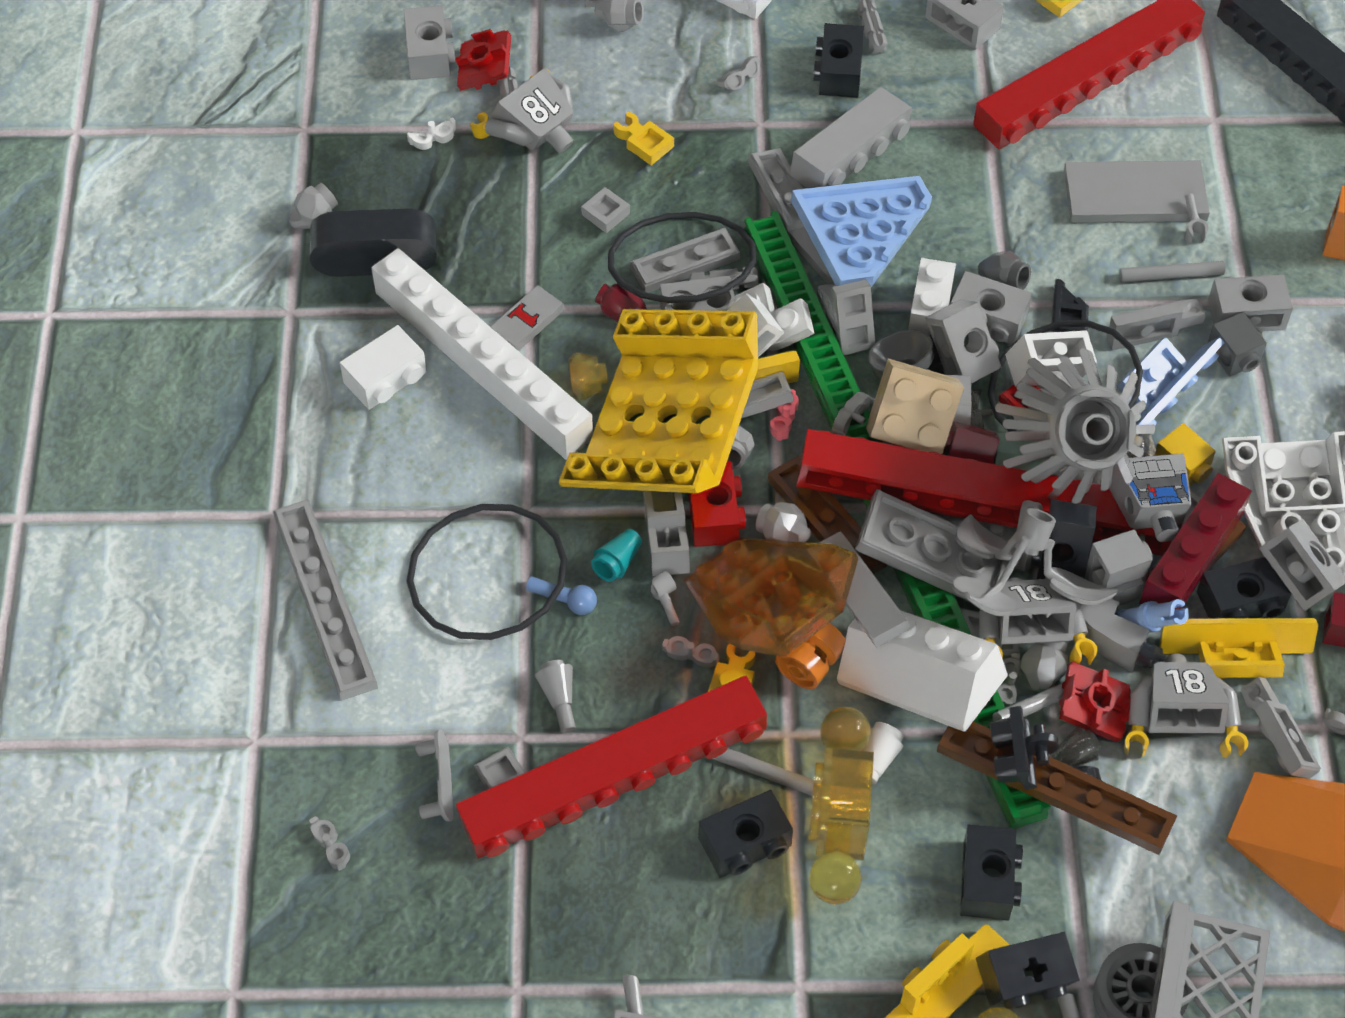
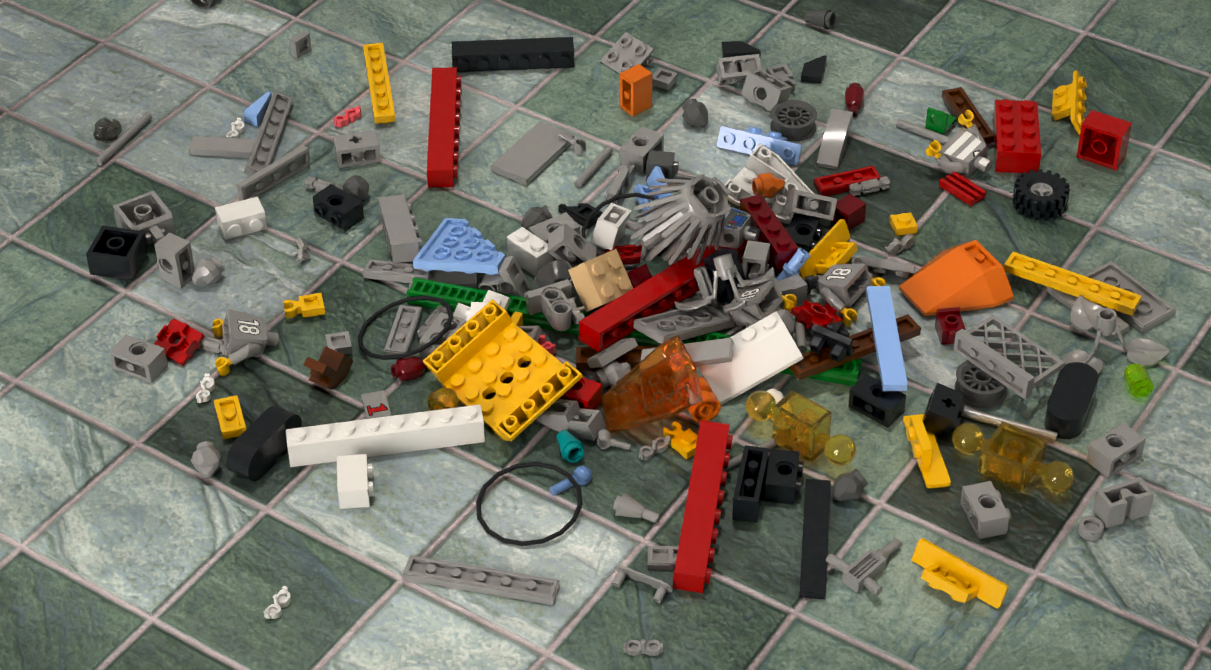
camera: 55 degrees left, 15 degrees down
none -> yellow plate [214,395,246,439]
none -> white piece [263,586,291,619]
none -> reddish brown brick [303,346,353,389]
none -> dark grey rock [343,175,369,201]
none -> light grey tile [526,279,572,331]
none -> light grey tile [587,338,638,368]
none -> black brick [732,445,769,523]
none -> orange rock [752,172,785,198]
none -> black tile [799,479,831,599]
none -> dark grey rock [832,469,868,501]
none -> light blue tile [866,286,908,391]
none -> dark red brick [935,307,966,345]

